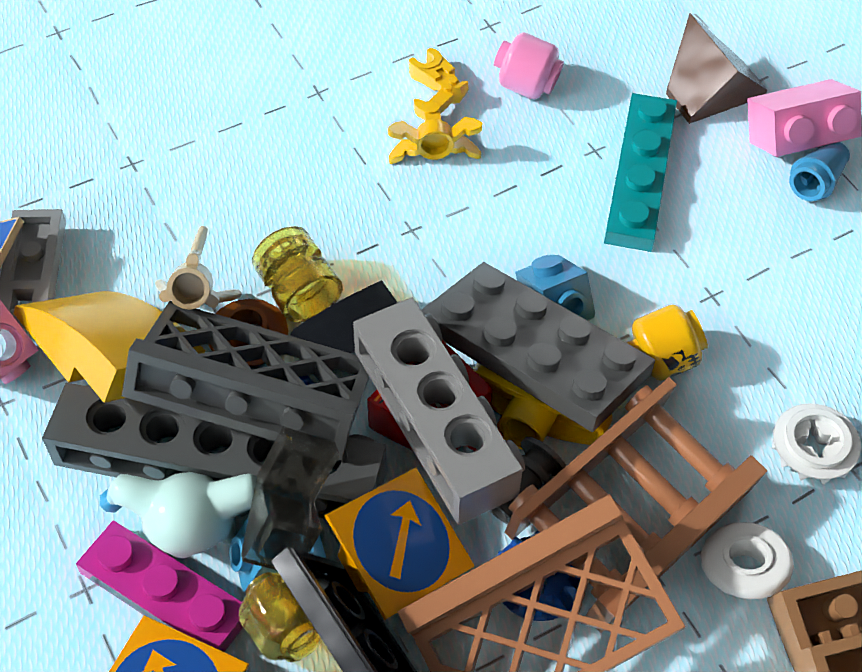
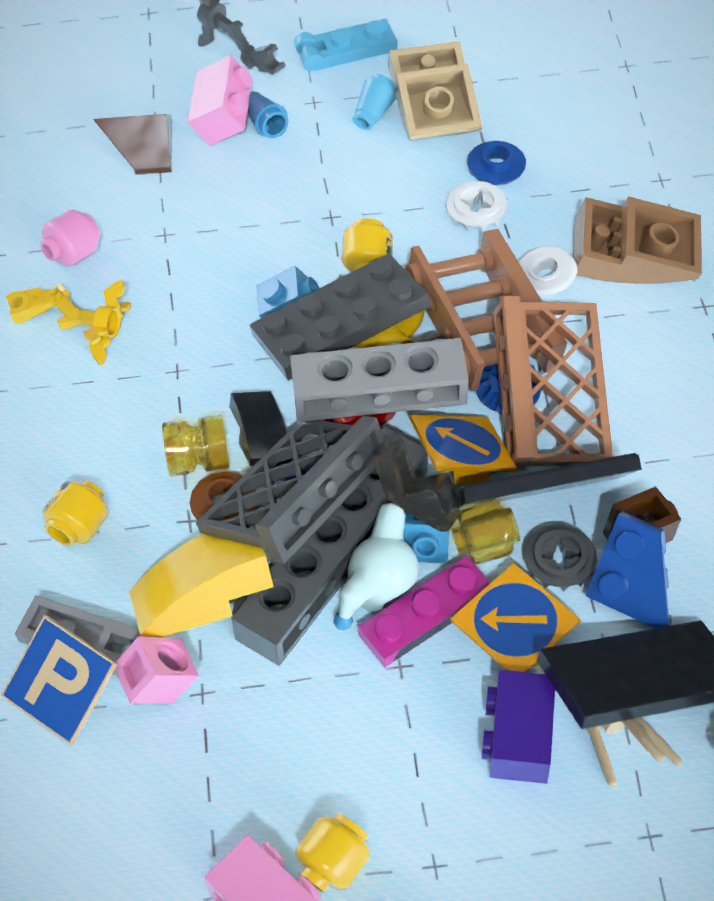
camera: 65 degrees left, 0 degrees up
tan plant [155,226,242,310] -> none
teal plate [604,93,677,252] -> none
none -> yellow head [43,481,108,546]

